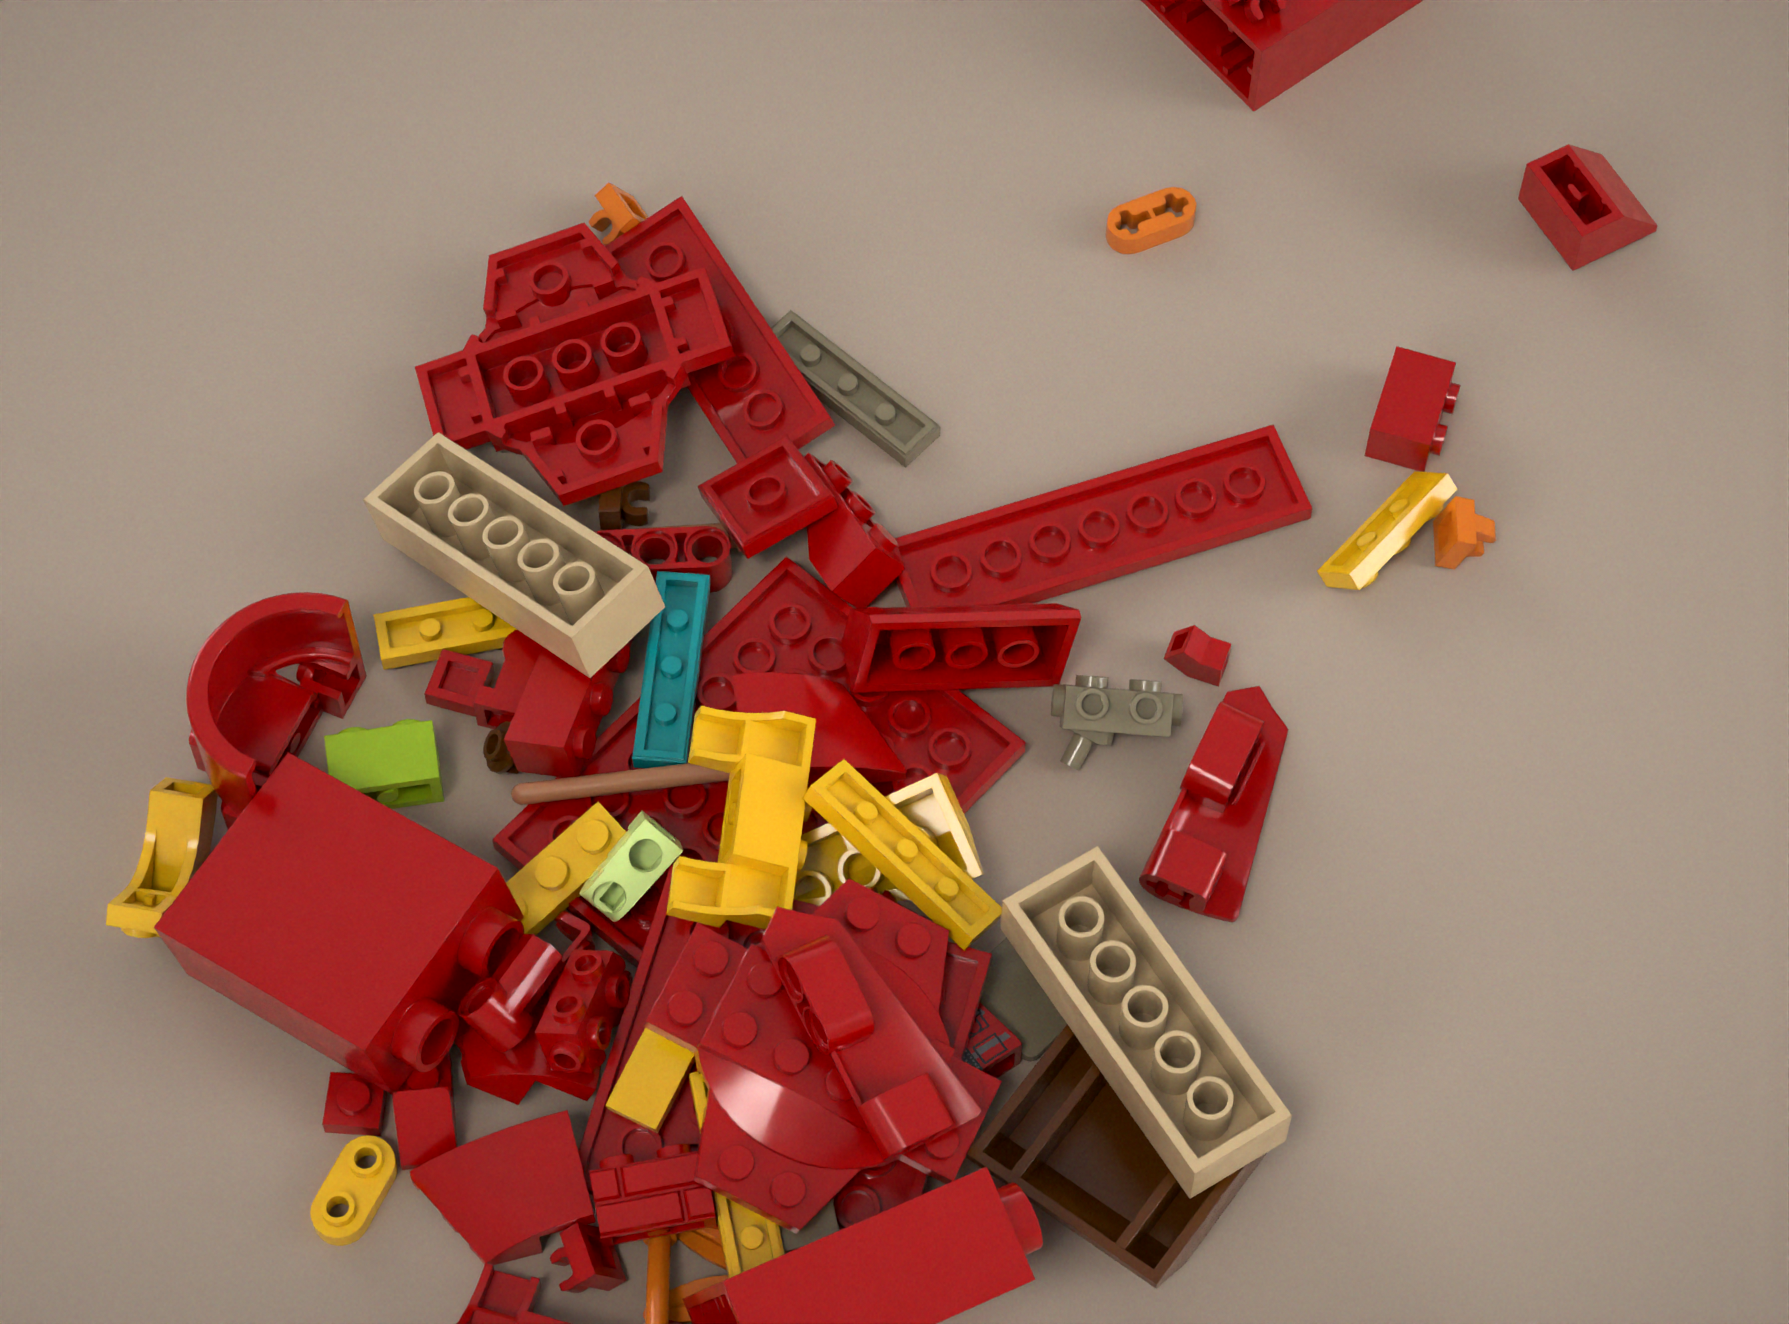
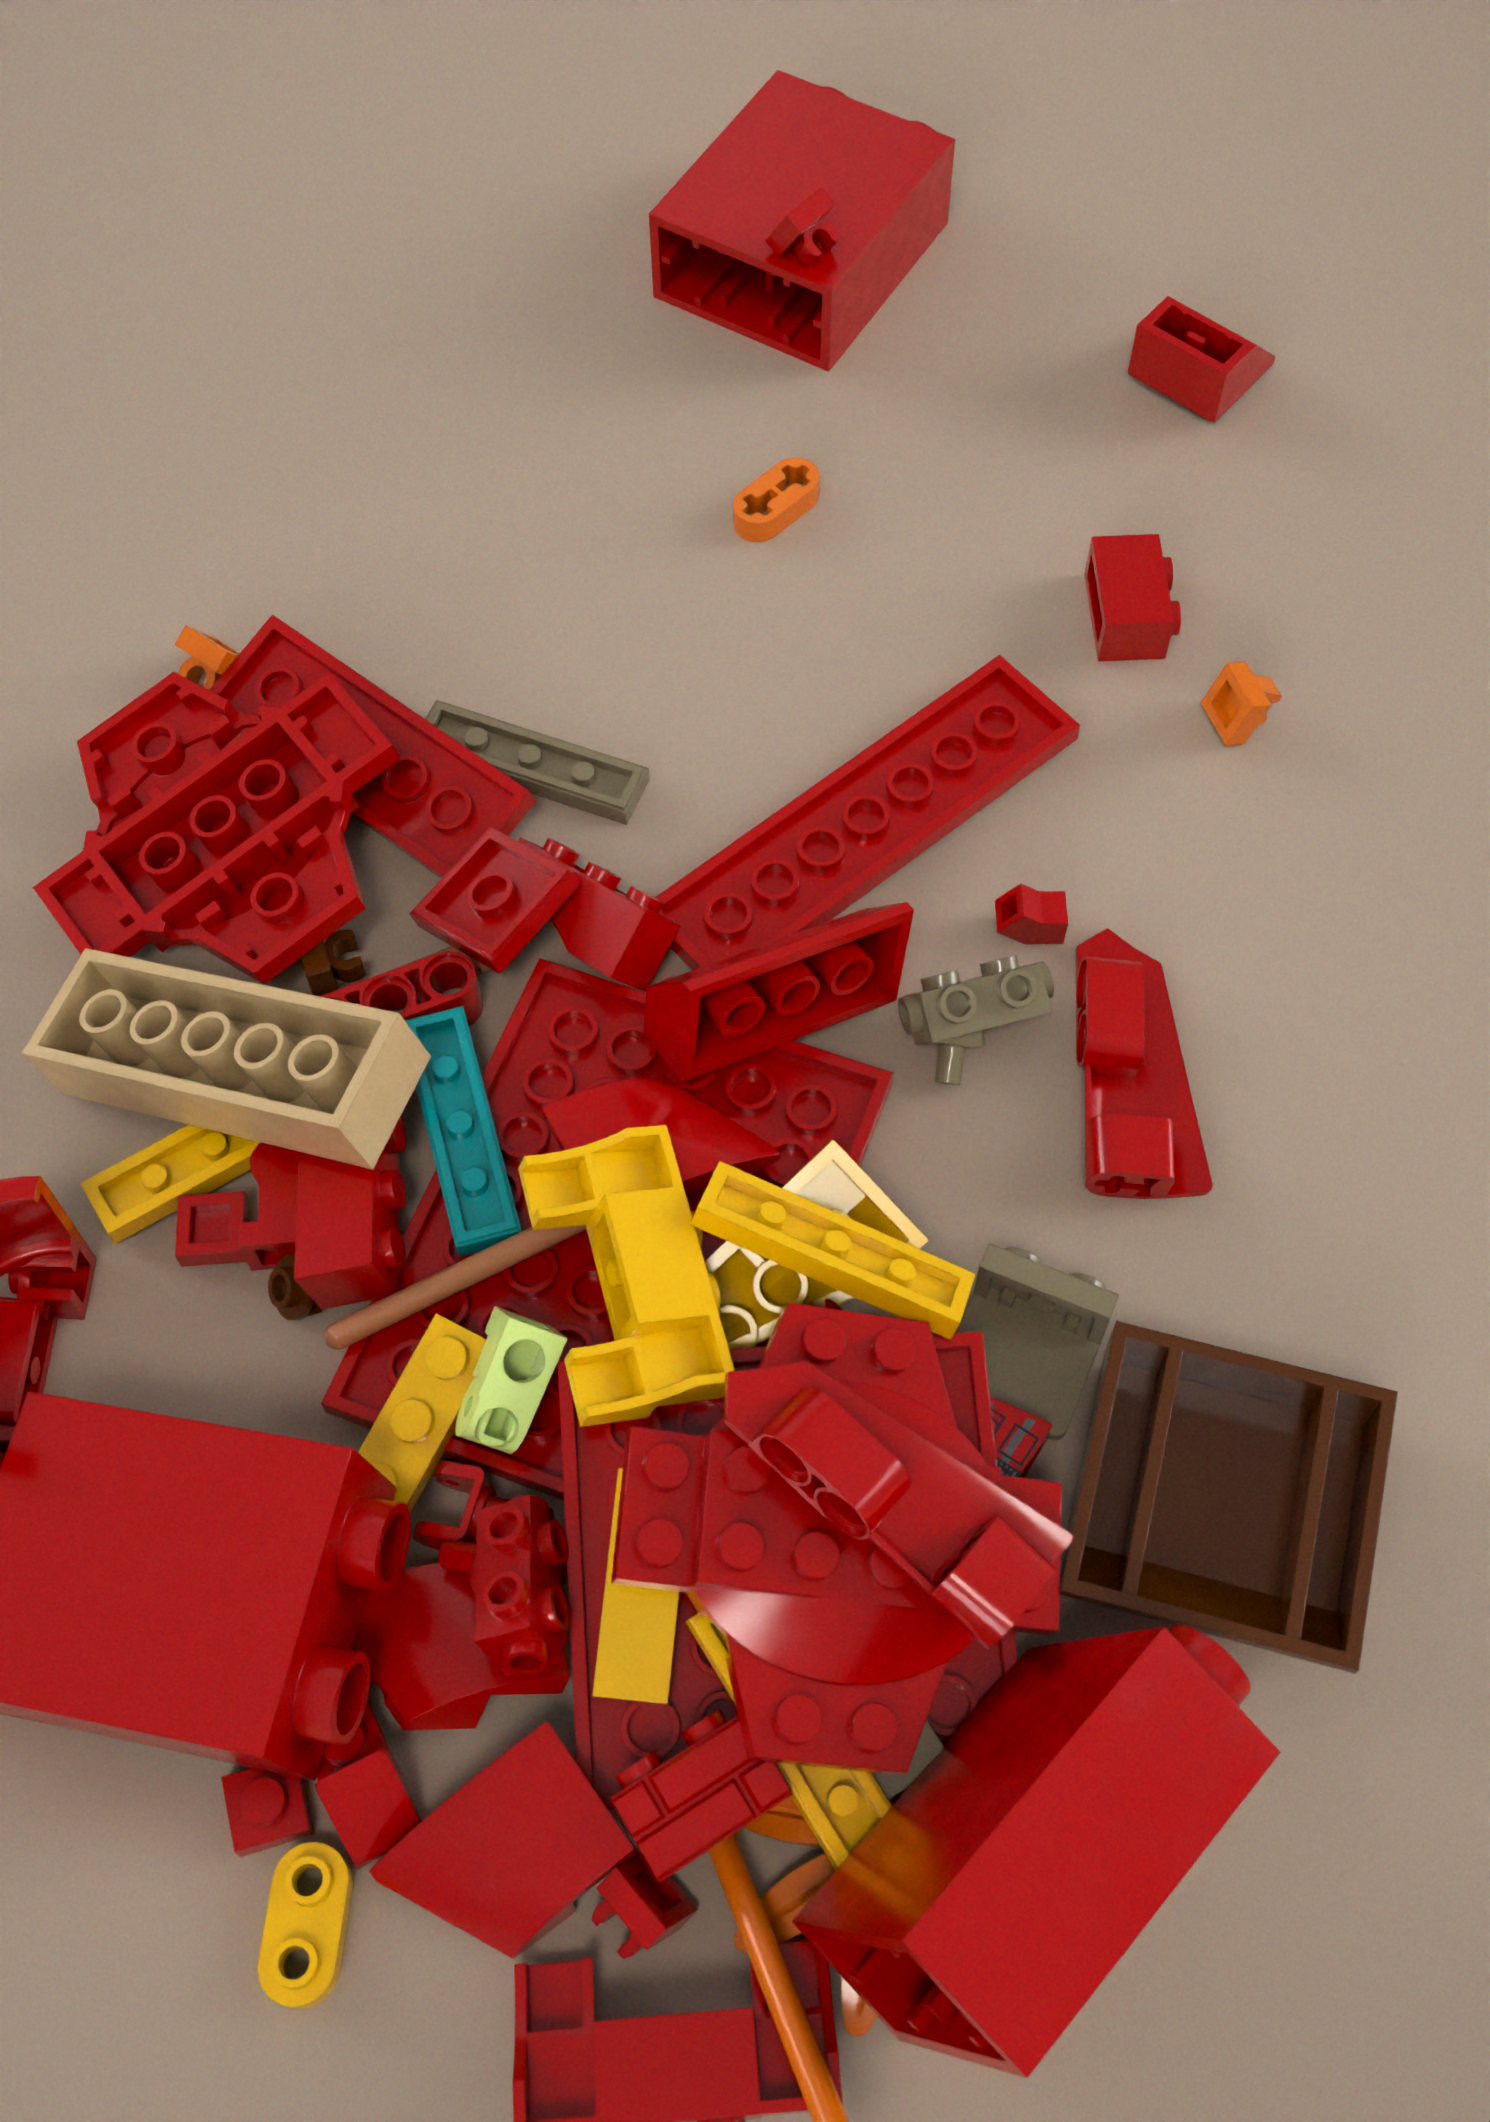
camera: 20 degrees left, 0 degrees up
lime brick [324,719,444,809] -> none
red piece [458,934,564,1053] -> none
tan brick [1001,846,1292,1199] -> none
yellow plate [1317,471,1457,590] -> none

